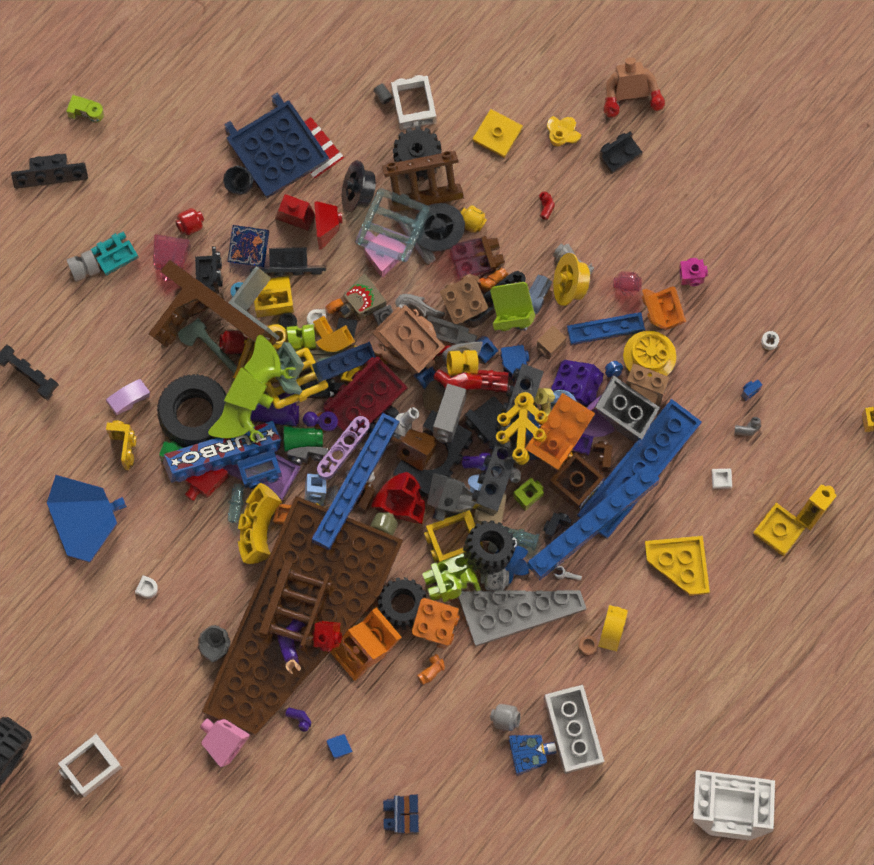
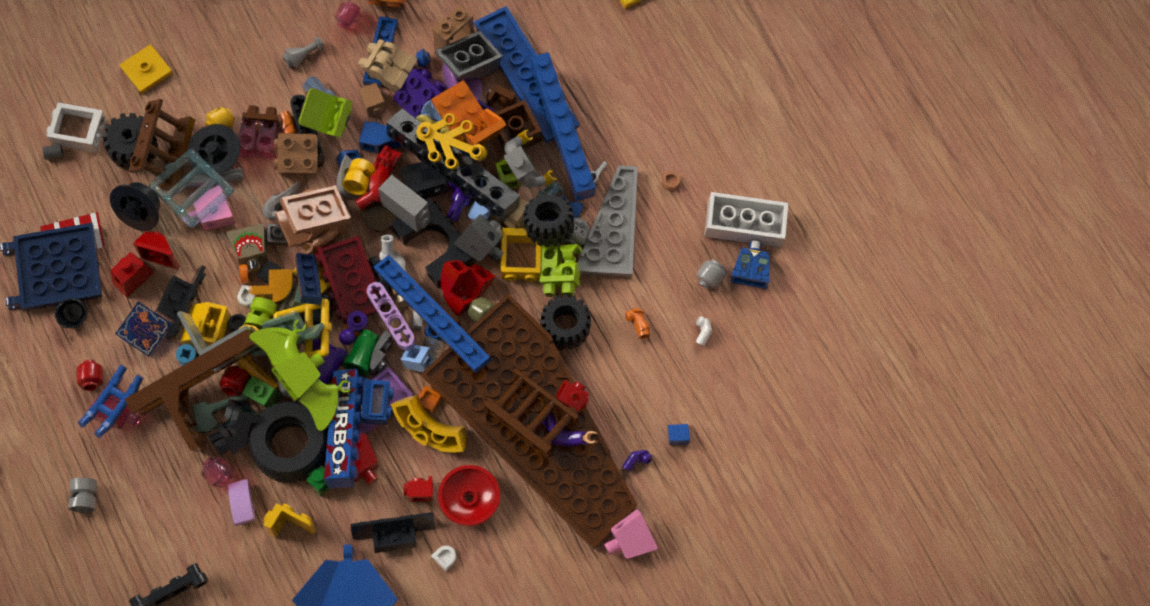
camera: 70 degrees left, 5 degrees down
teal plate [90,231,139,276] -> none
black bracket [195,246,223,294] -> none
dark grey hair [198,625,231,662] -> none
clear light blue axle [227,484,245,523] -> none
orange bracket [330,608,402,681] -> none
dark blue hips [383,794,419,835] -> none
reddish brown torso [390,429,438,471] -> none
orange bracket [412,598,459,649] -> none
blue slope [413,367,436,390] -> none
dark grey hinge [427,316,477,344] -> none
red arm [539,191,555,220] -> none
black bracket [543,512,572,541] -> none
yellow plate [547,116,582,146] -> none
yellow wheel [553,253,590,306] -> none
yellow brick [598,605,628,652] -> none
yellow wheel [623,331,676,377] -> none
yellow plate [644,536,710,596] -> none
white slope [693,770,775,840] -> none
white tile [711,469,732,489] -> none
none -> blue piece [78,364,144,438]
none -> clear pink head [201,457,232,488]
none -> black hips [208,399,259,455]
none -> bright green bracket [243,377,281,409]
none -> black bracket [350,512,435,553]
none -> tan hips [358,39,417,93]
none -> red brick [404,476,434,502]
none -> red dish [438,465,500,526]
none -> light grey torso [504,130,557,188]
none -> white arm [695,316,712,346]

